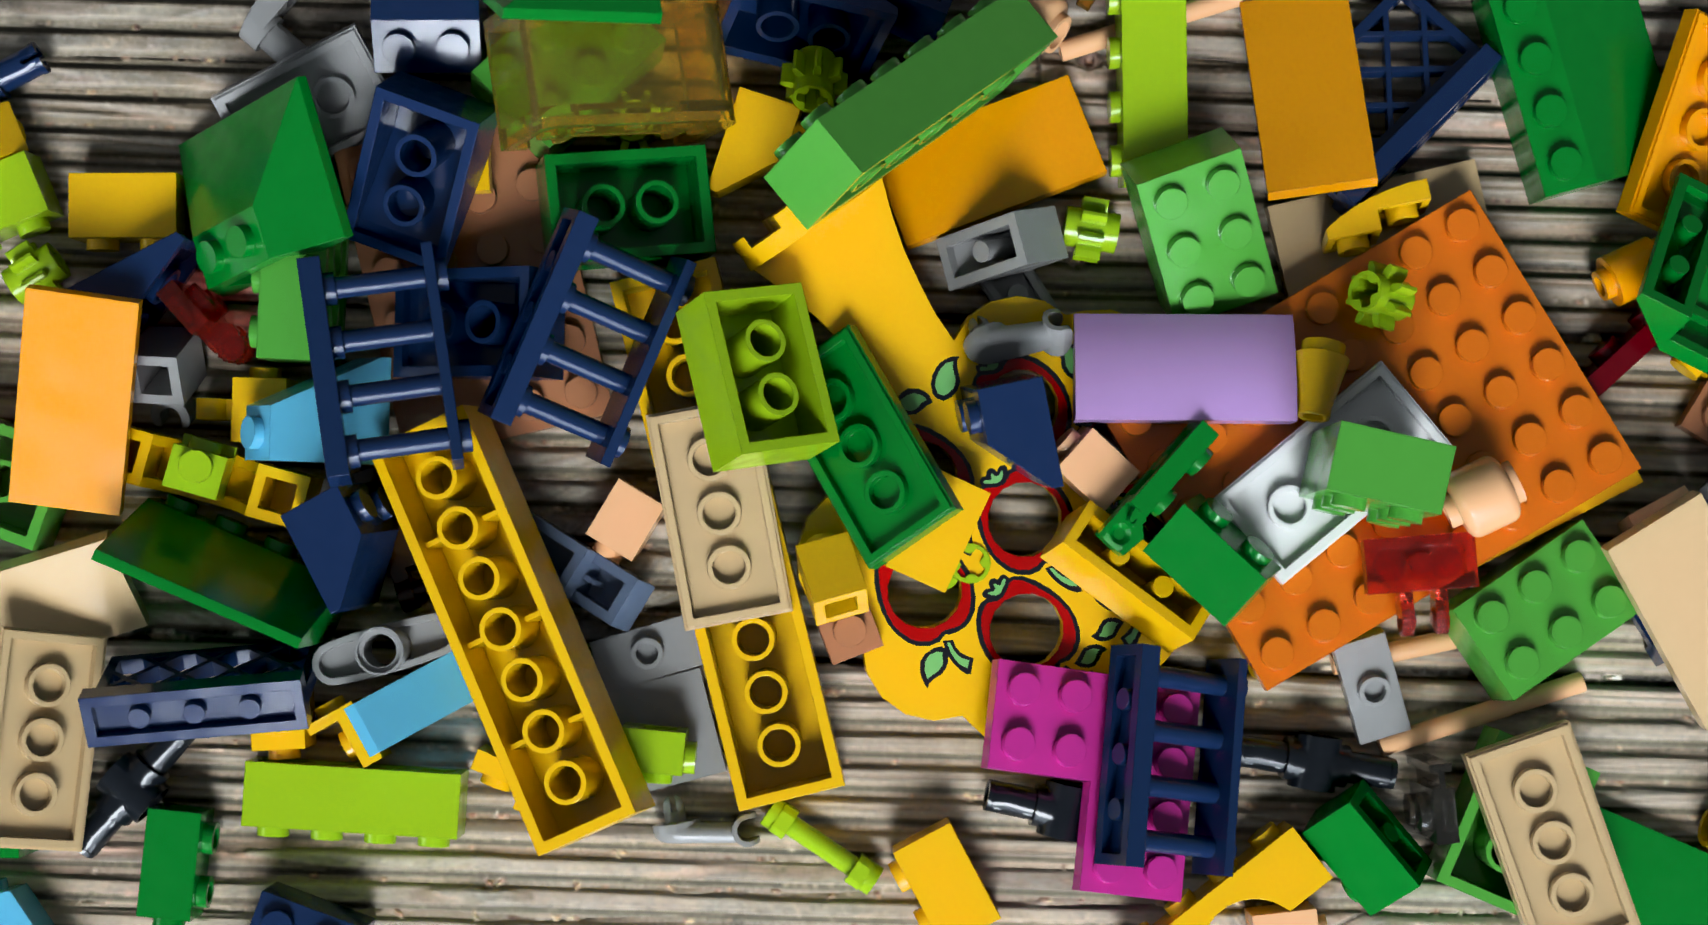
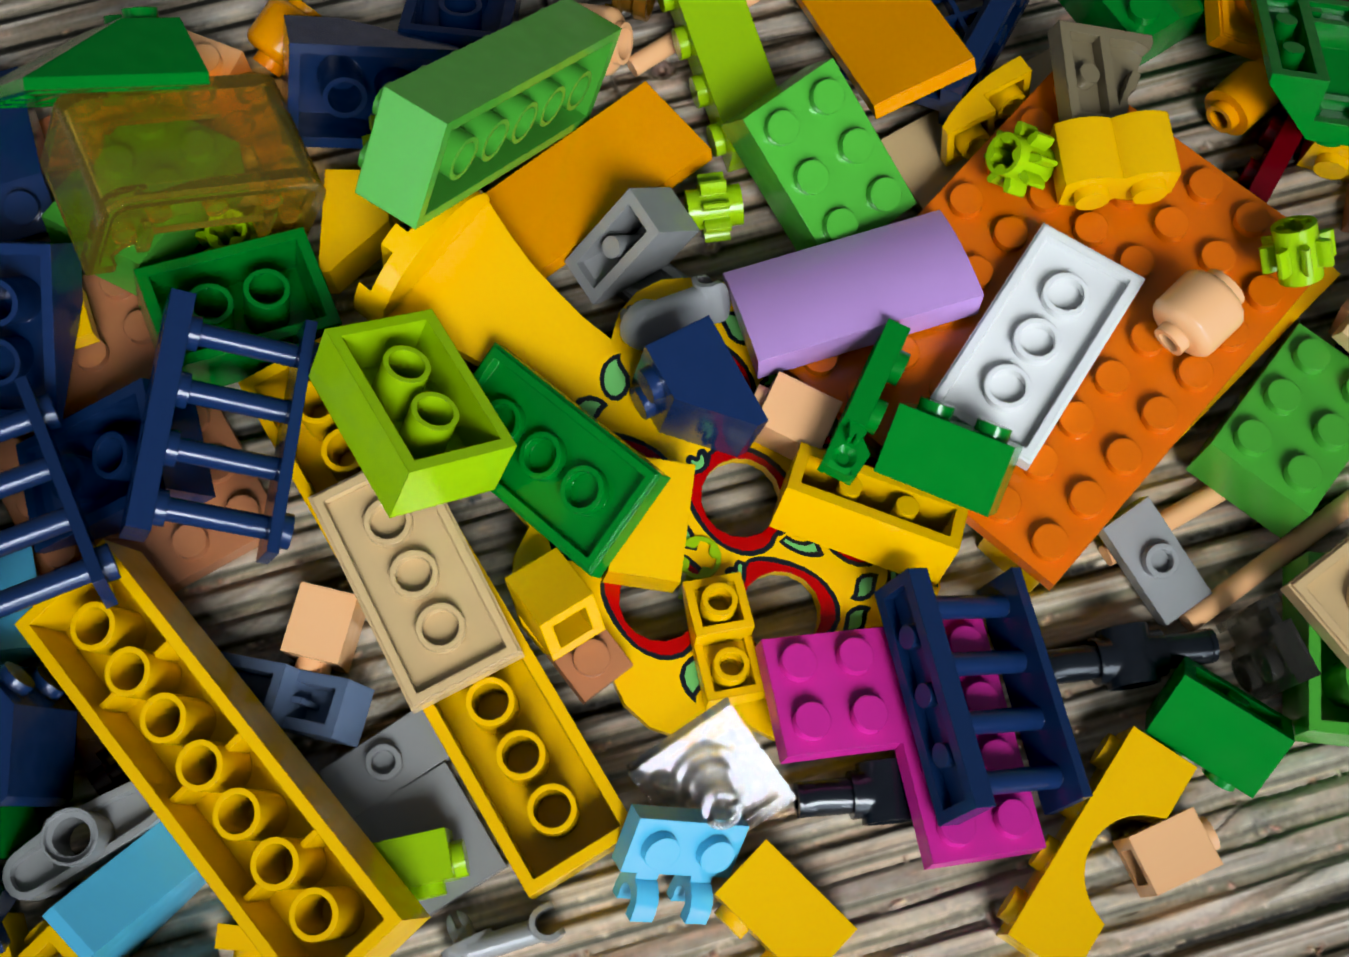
camera: 20 degrees left, 15 degrees down
lime bar [760,801,884,895] -> none
yellow cone [1296,337,1350,423] -> none
bright green brick [1299,420,1456,529] -> none
clear red hinge [1360,532,1479,637] -> none
none -> medium azure plate [612,804,750,925]
none -> clear plate [626,697,797,832]
none -> yellow slope [682,572,765,710]
none -> dark tan wing [1048,20,1153,122]
none -> yellow brick [1050,110,1181,210]
none -> lime gear [1258,215,1337,287]

